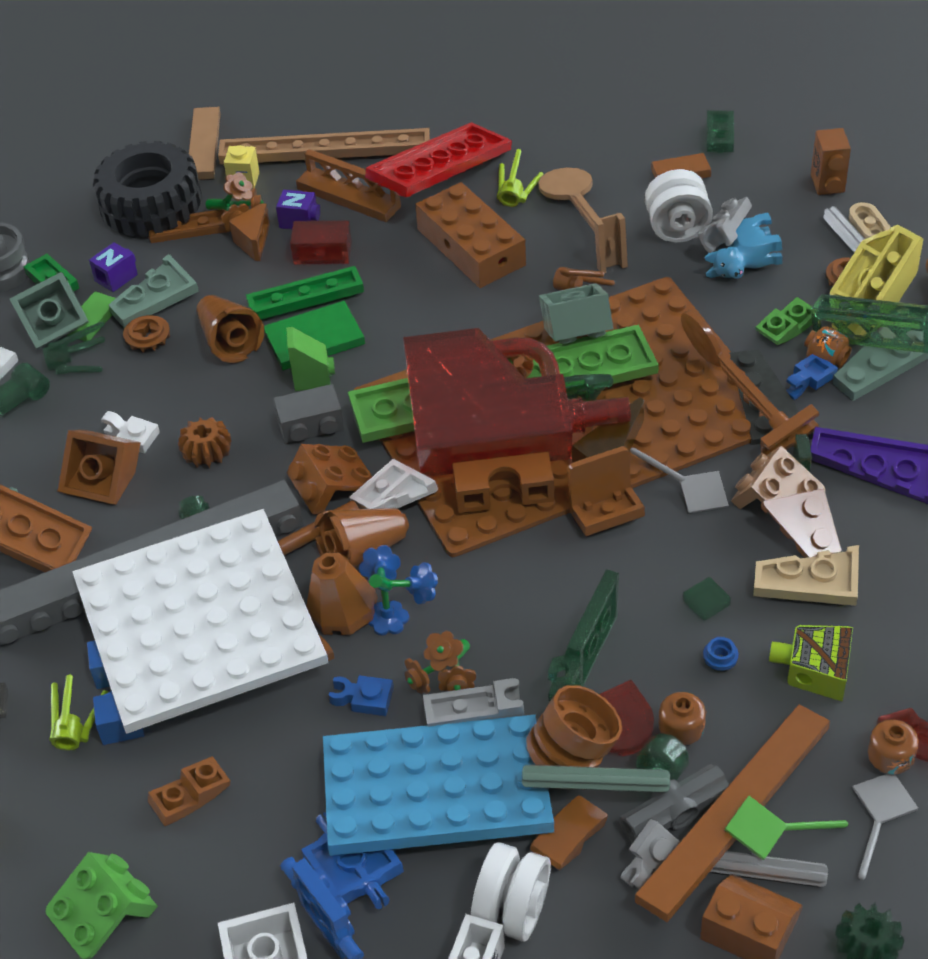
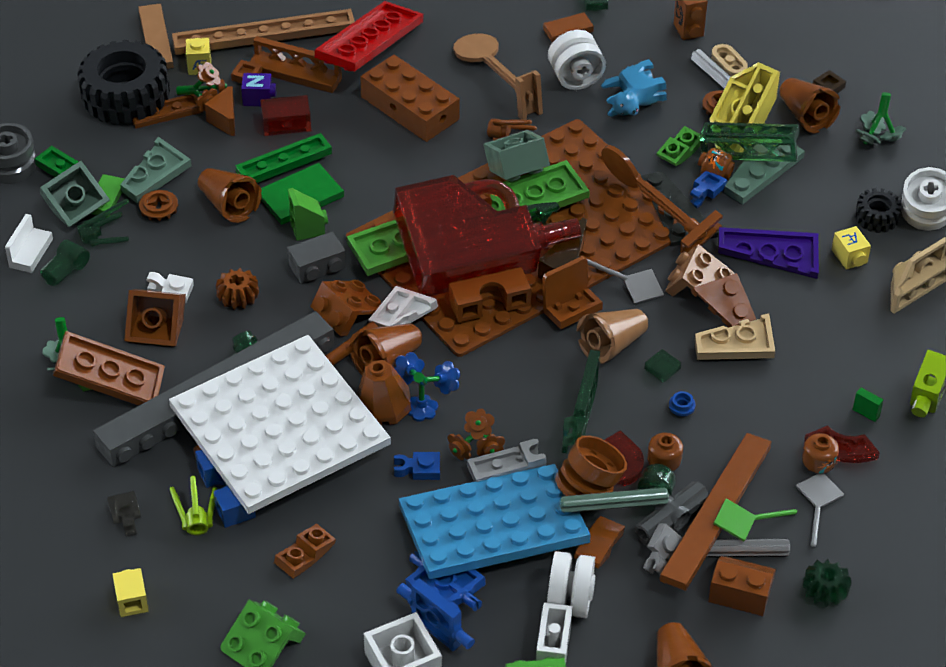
camera: 15 degrees left, 0 degrees up
dark purple brick [89,242,138,292] -> none
lime plant [496,149,543,207] -> none
light grey plate [698,197,752,253] -> none
torso [769,625,853,701] -> none
clear green tile [793,434,812,472] -> none
none -> dark orange plate [231,60,262,83]
none -> medium nougat cone [577,309,648,364]

